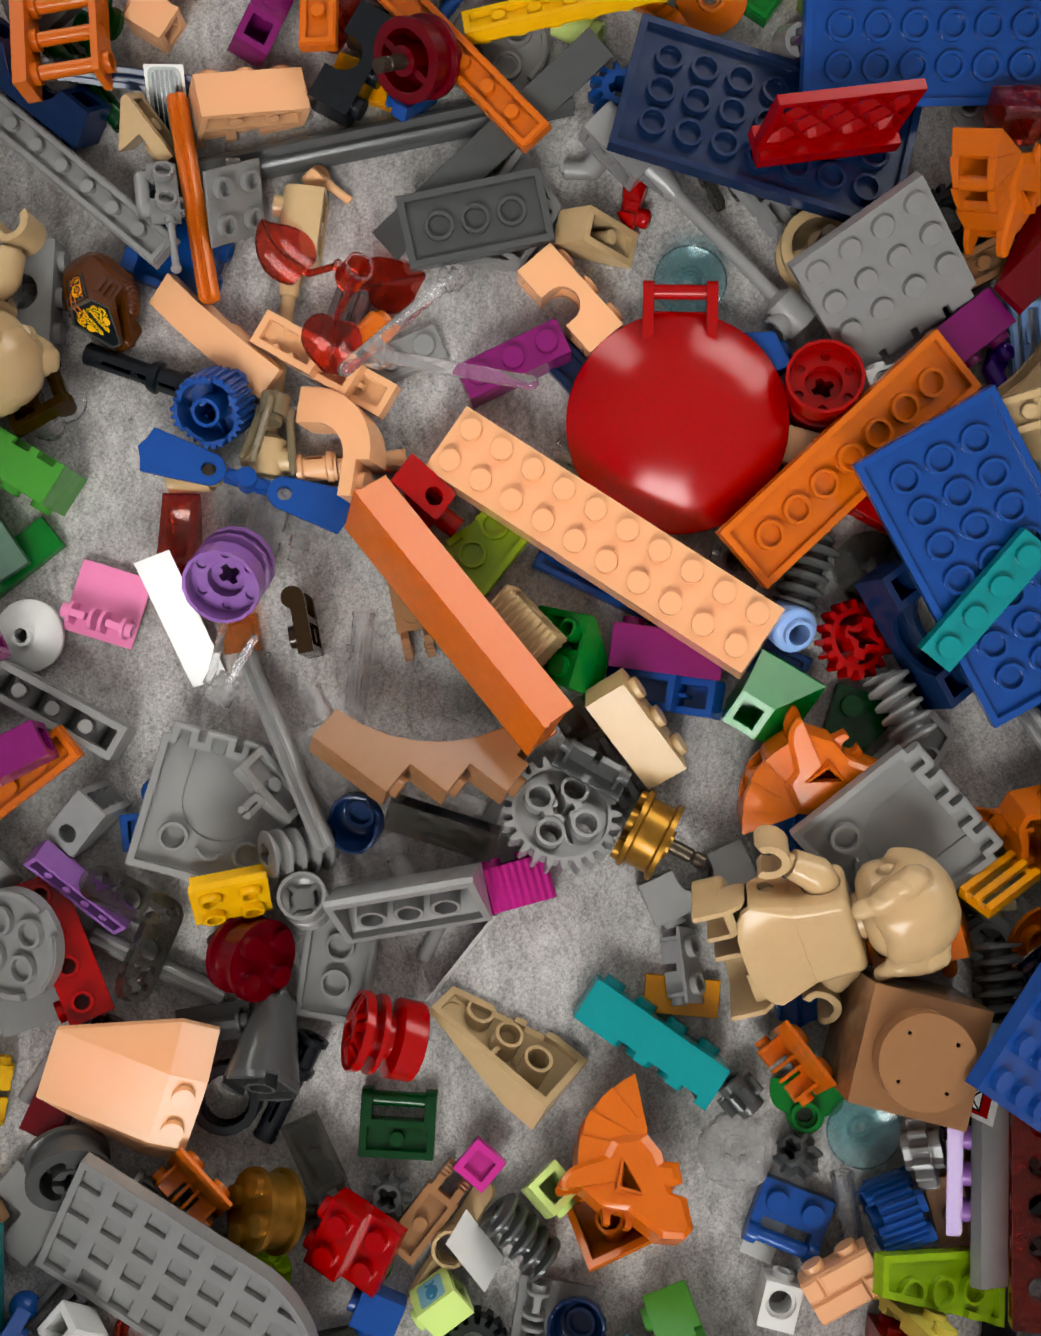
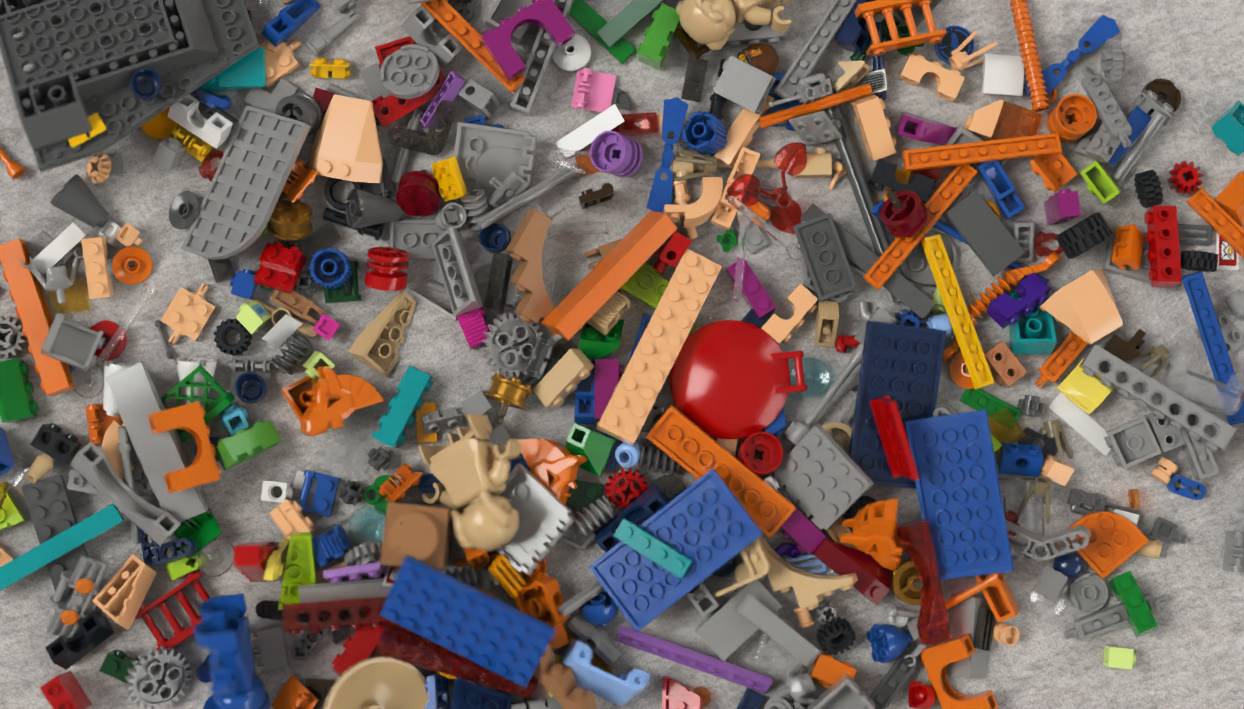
camera: 75 degrees right, 0 degrees up
none -> blue brick [309,248,353,290]
none -> dark grey tile [612,87,631,111]
none -> clear smoke slope [681,58,708,102]
none -> light grey panel [713,56,776,114]
none -> green plate [716,229,740,253]
none -> light blue head [925,313,953,339]

